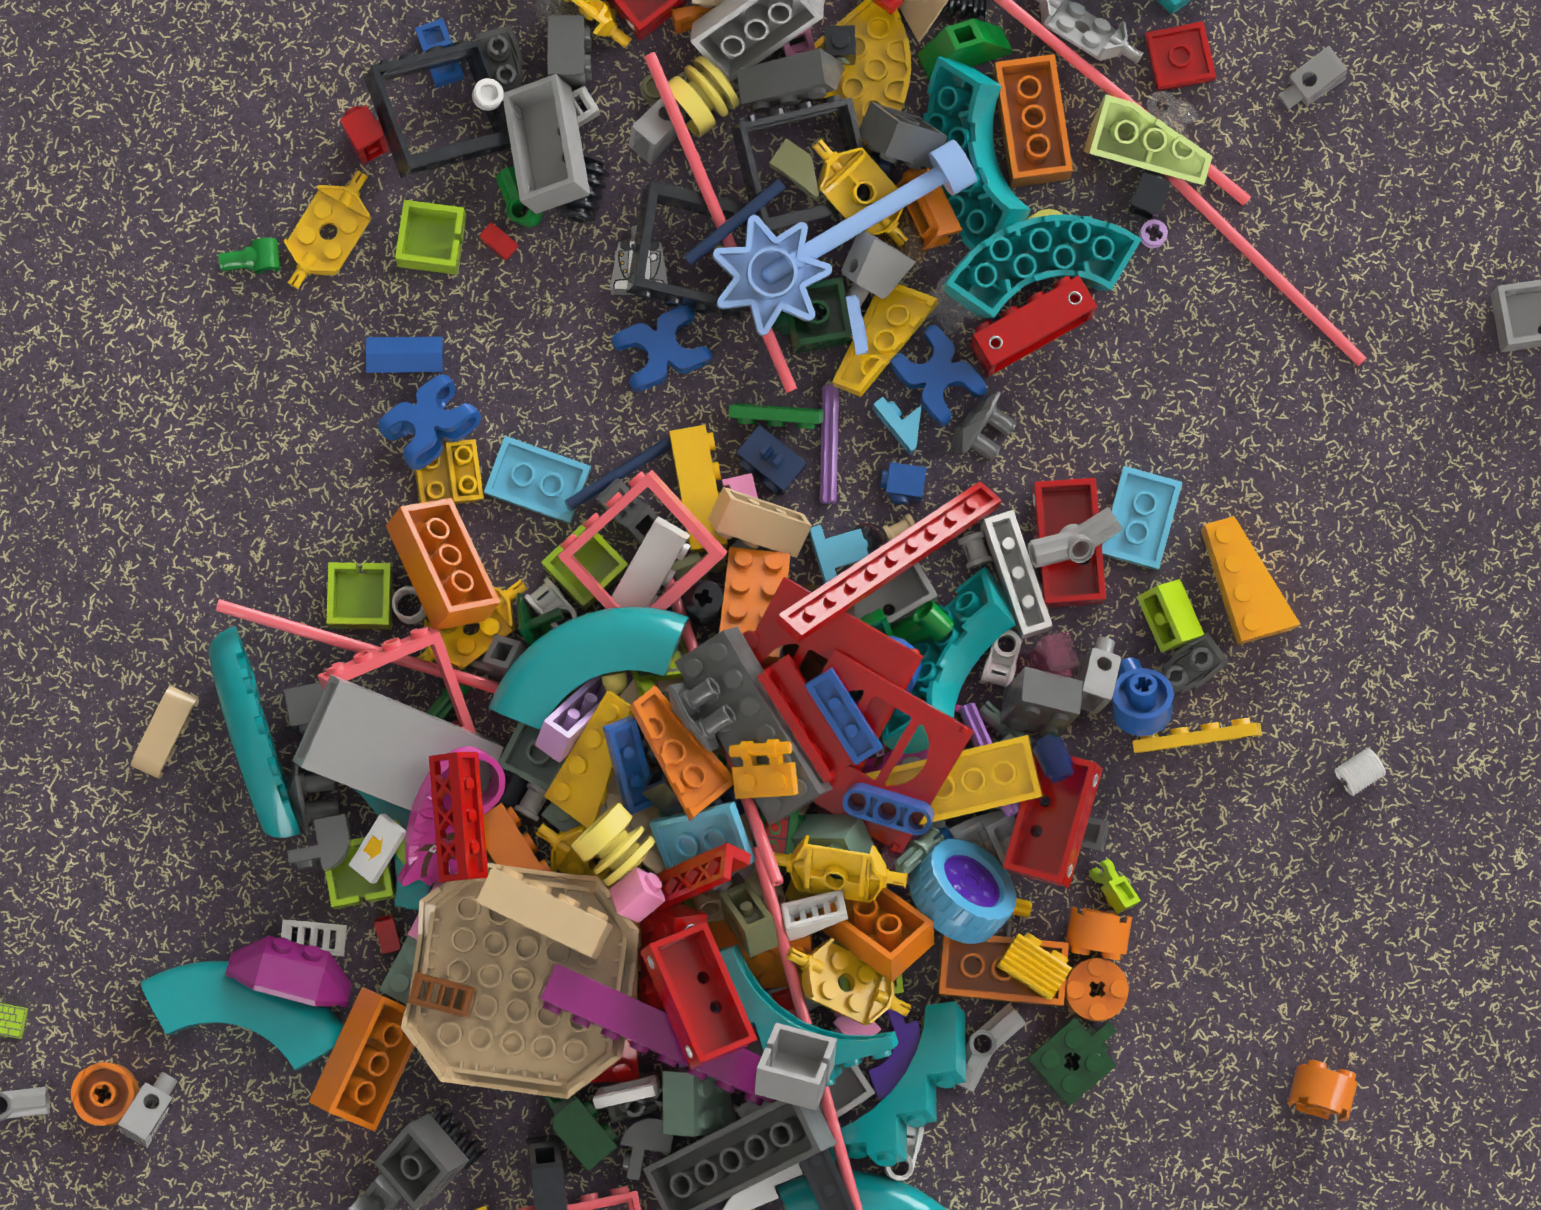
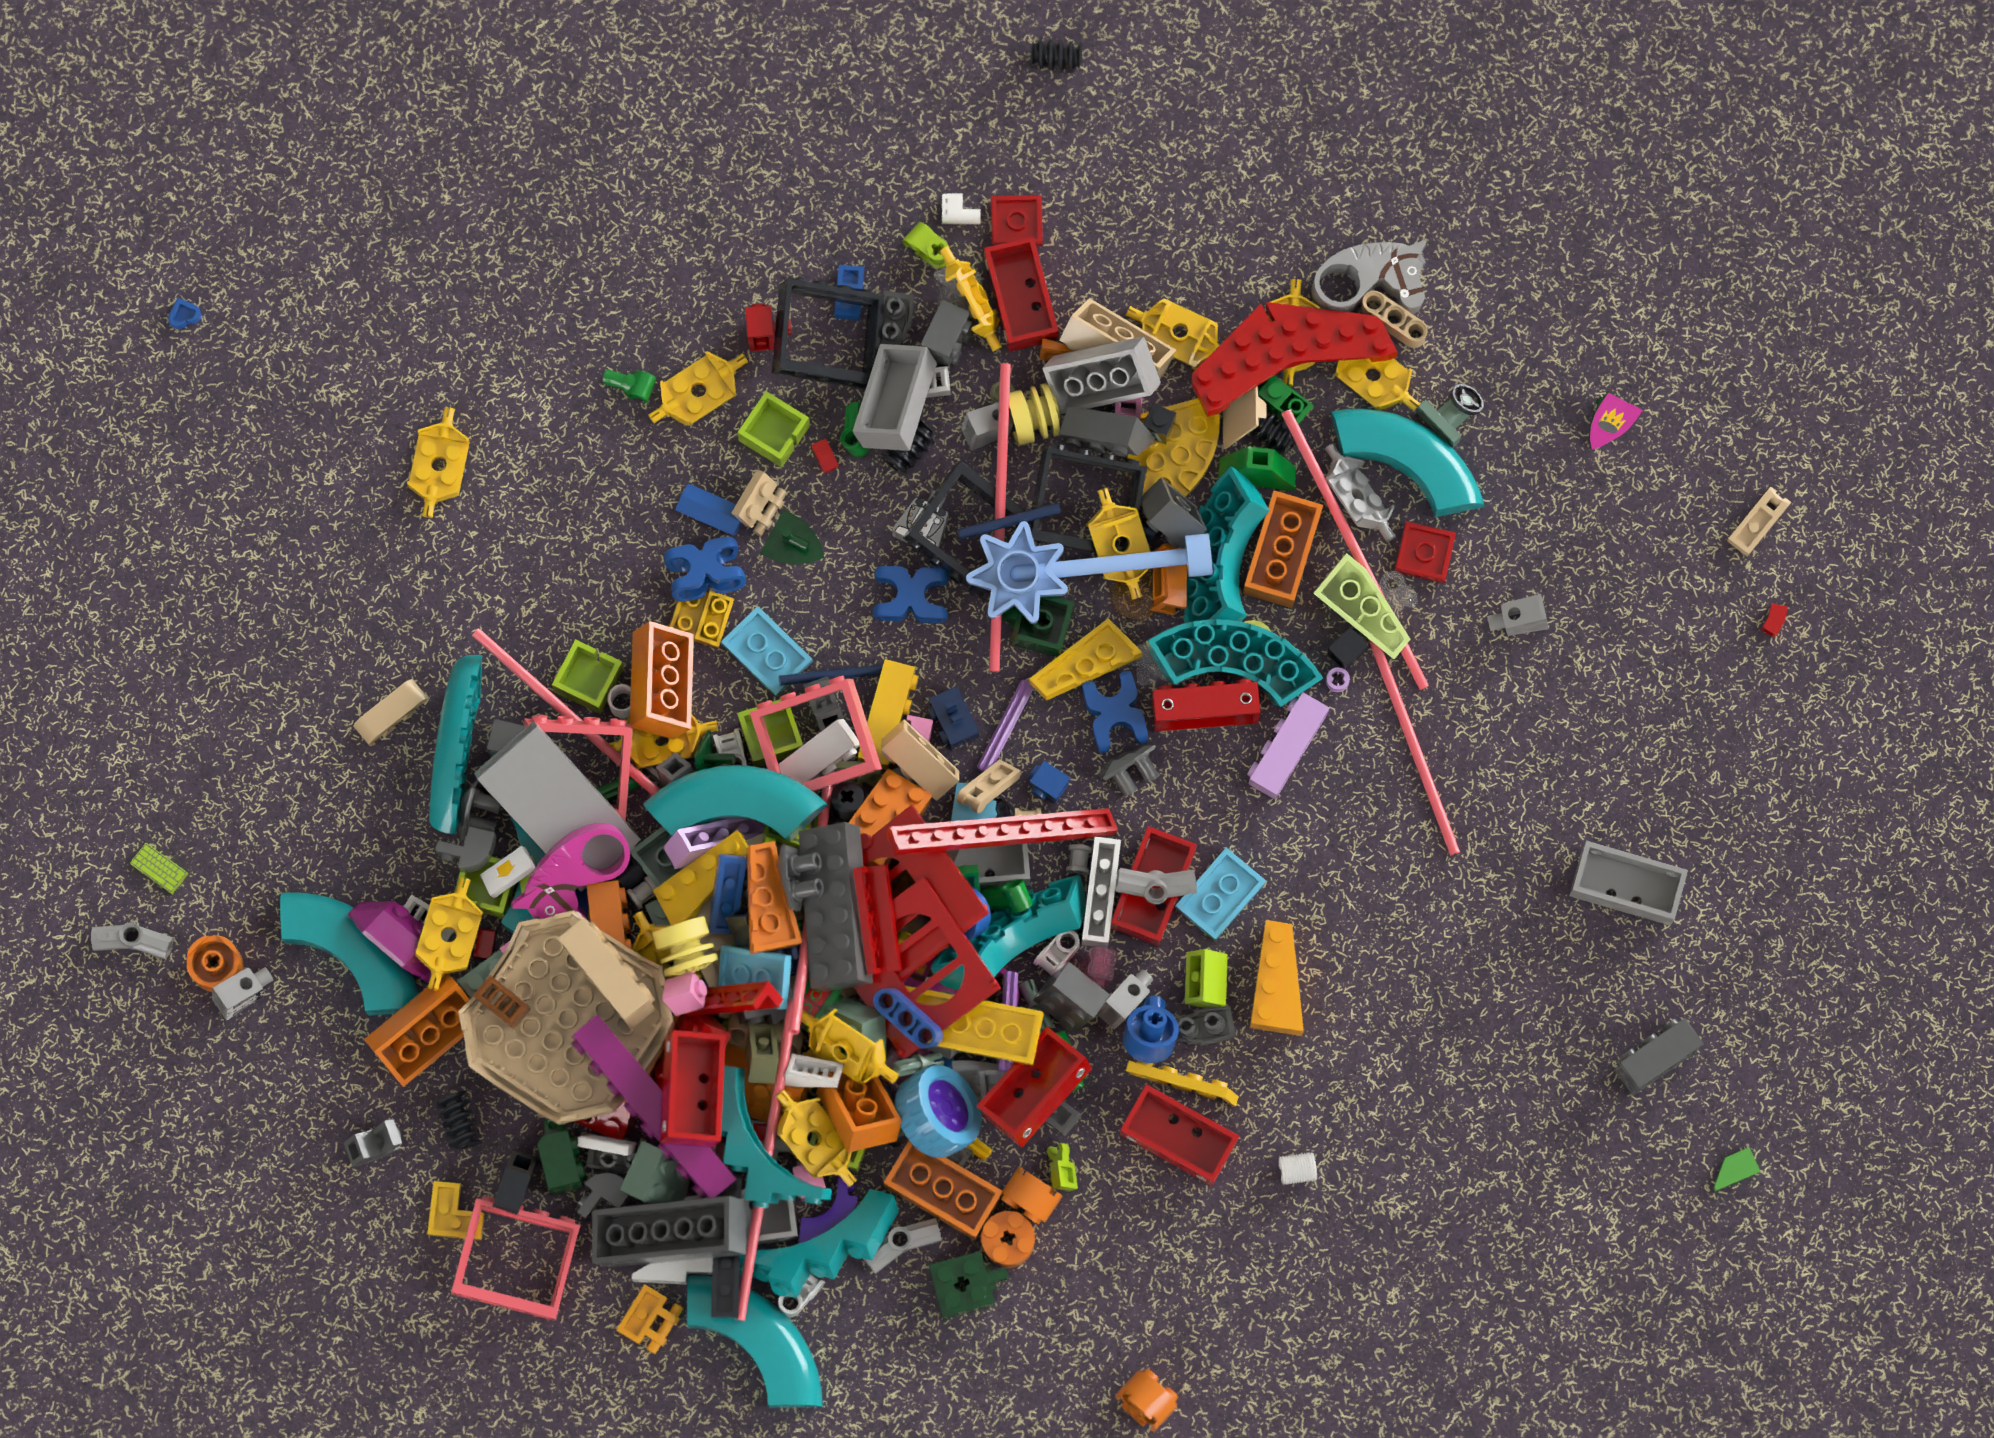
camera: 30 degrees right, 5 degrees down
dark grey brick [374,1113,469,1210] -> none
red fence [429,752,488,883] -> none
white tile [472,78,504,111] -> none
light yellow hinge [601,671,627,694] -> none
green plate [729,403,824,429] -> none
light orange plate [729,739,798,799] -> none
light grey piece [755,1023,837,1111] -> none
olive slope [769,139,819,200] -> none
blue plate [804,667,883,765] -> none
light grey torso [841,231,915,306] -> none
light blue tile [846,295,869,356] -> none
medium azure slope [872,397,921,456] -> none
yellow brick [997,932,1072,1001] -> none
clear blue brick [1033,734,1075,783] -> none
none -> yellow plate [407,407,470,518]
none -> yellow plate [415,877,483,991]
none -> tan plate [732,470,787,536]
none -> dark green shield [759,509,824,565]
none -> tan plate [956,759,1021,814]
none -> red piece [1119,1084,1239,1187]
none -> lavender brick [1247,692,1330,800]

